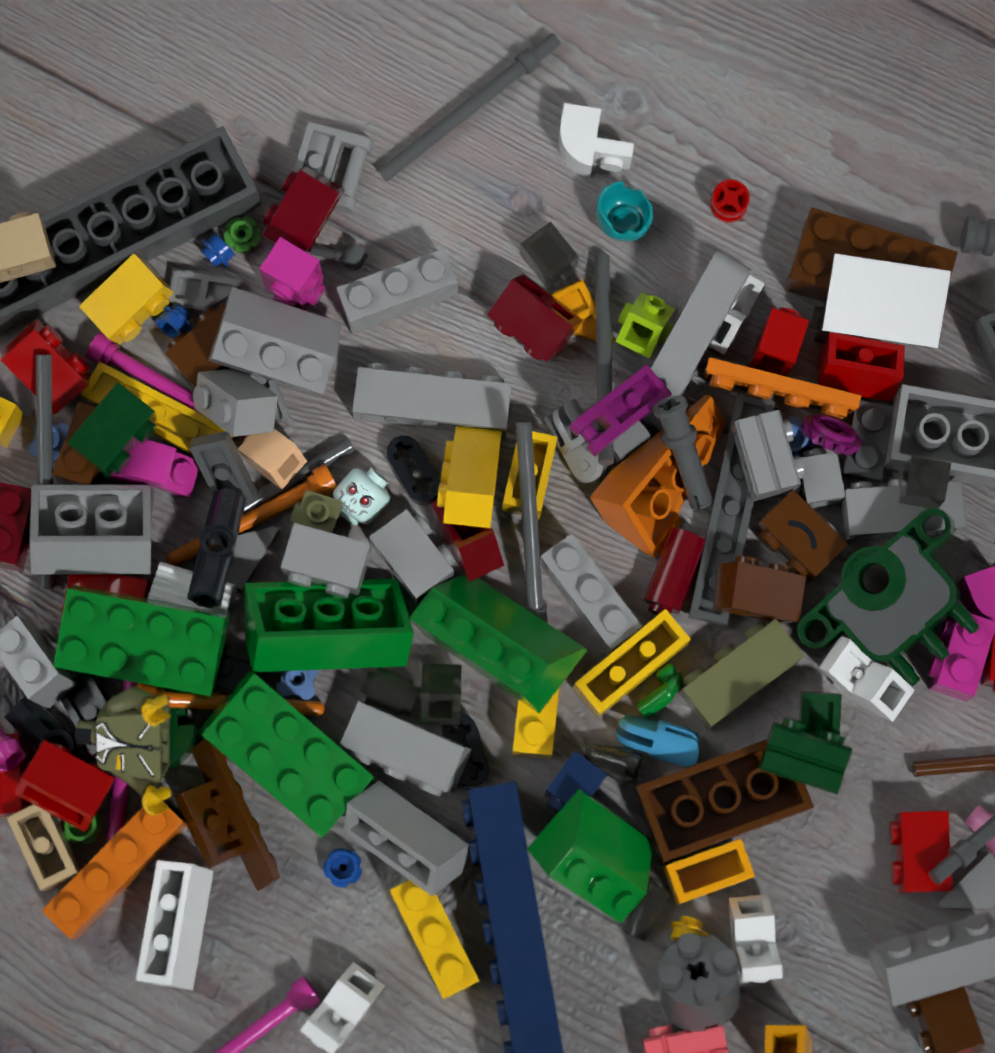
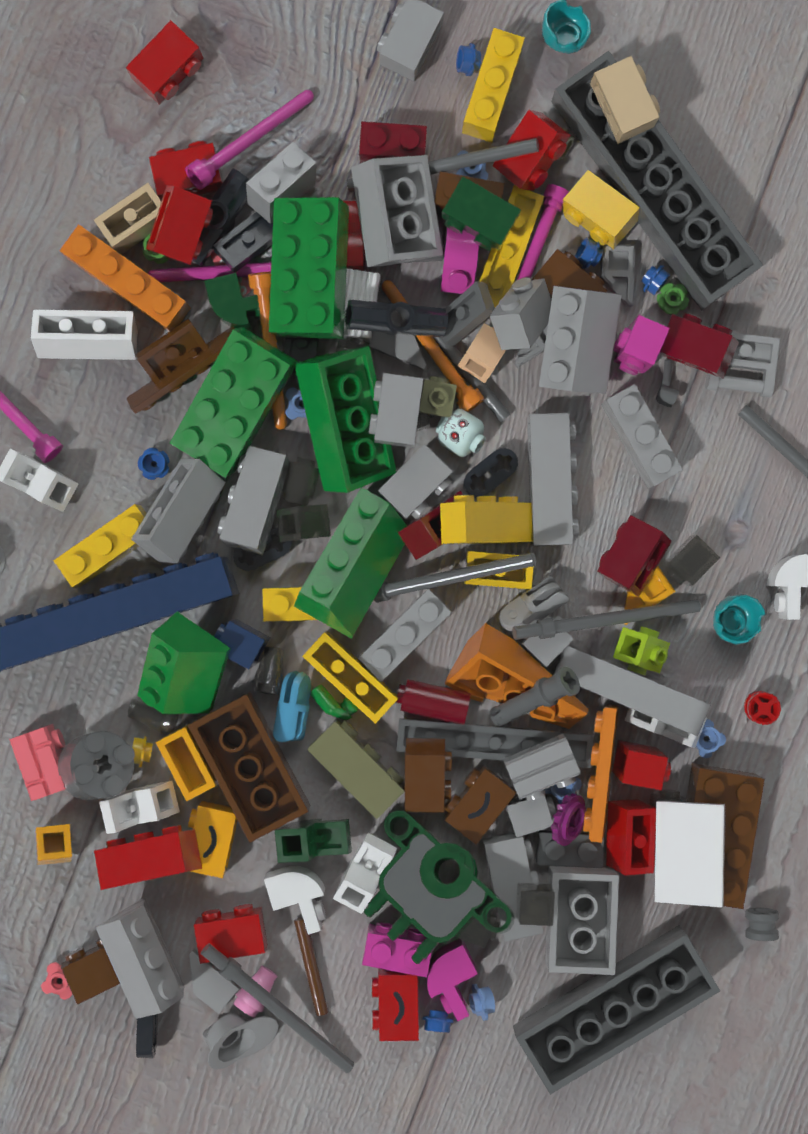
camera: 85 degrees right, 10 degrees up
olive torso [75,687,171,816] -> none
magenta plate [569,365,672,457] -> none
dark green brick [758,717,852,795] -> none
none -> red brick [94,825,202,890]
none -> light orange brick [188,801,238,878]
none -> white brick [264,866,326,935]
none -> medium blue plate [696,719,726,758]

